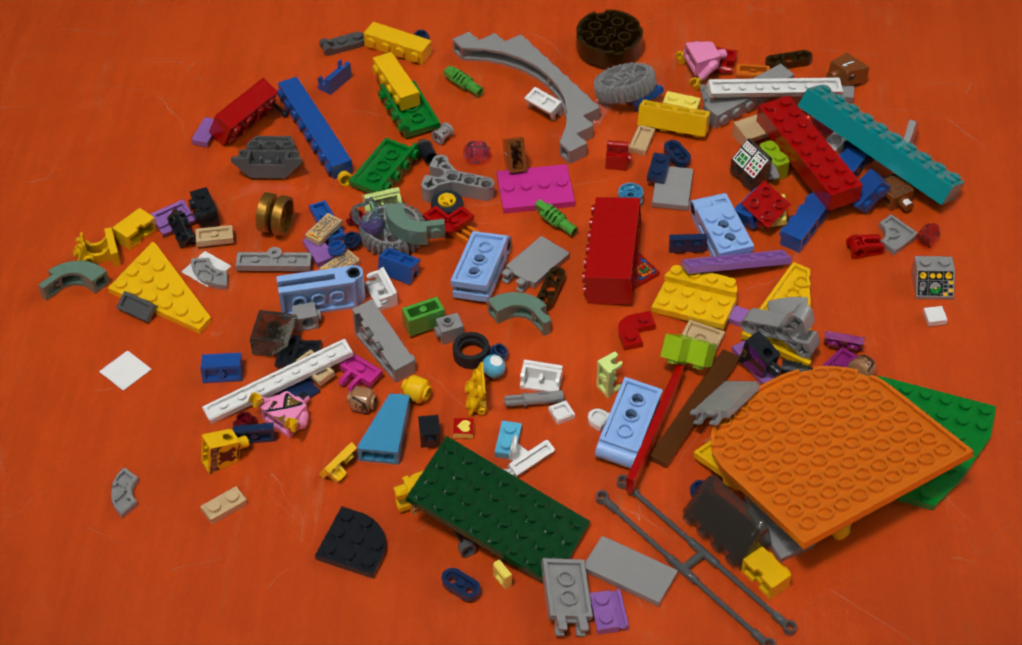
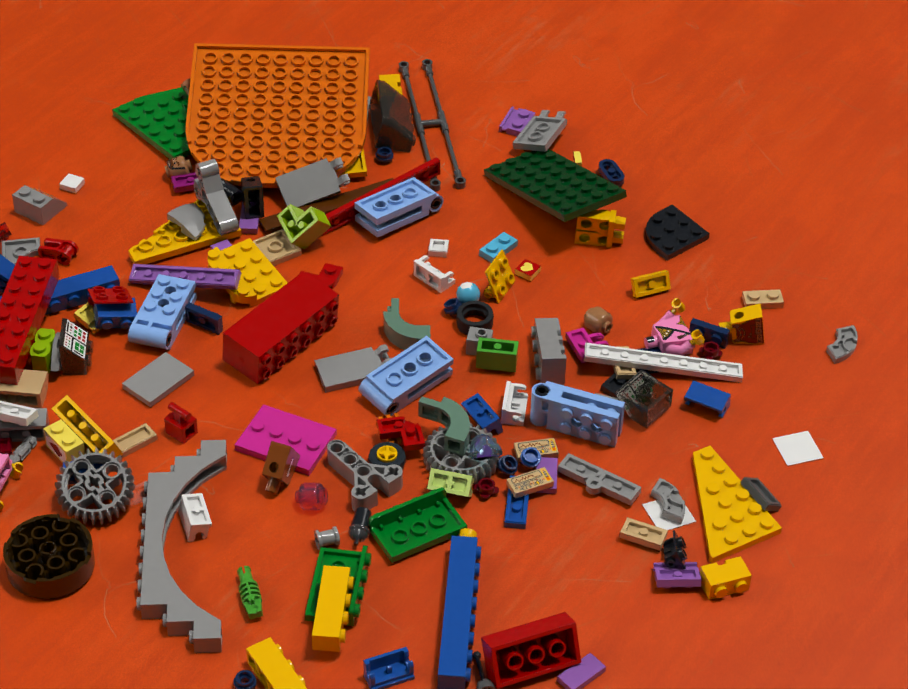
camera: 150 degrees left, 5 degrees down
arch [38,261,110,301] -> none
yellow tile [73,227,121,267] -> none
black brick [188,187,220,228] -> none
dark grey wedge [231,136,302,178] -> none
pearl gold wheel [255,192,294,236] -> none
dark azure slope [357,393,410,465] -> none
yellow head [401,375,432,404] -> none
black brick [418,415,441,448] -> none
light grey axle [504,390,564,408] -> none
white piece [504,435,555,477] -> none
bright green hinge [535,199,578,237] -> none
dark brown beam [537,267,565,311] -> none
light grey tile [585,536,678,607] -> none
white tile [588,409,610,431] -> none
yellowish green hinge [596,352,622,398] -> none
dark azure wheel [618,183,643,206] -> none
dark blue plate [647,152,671,184] -> none
dark blue plate [664,140,691,168] -> none
magenta plate [823,331,865,352] -> none

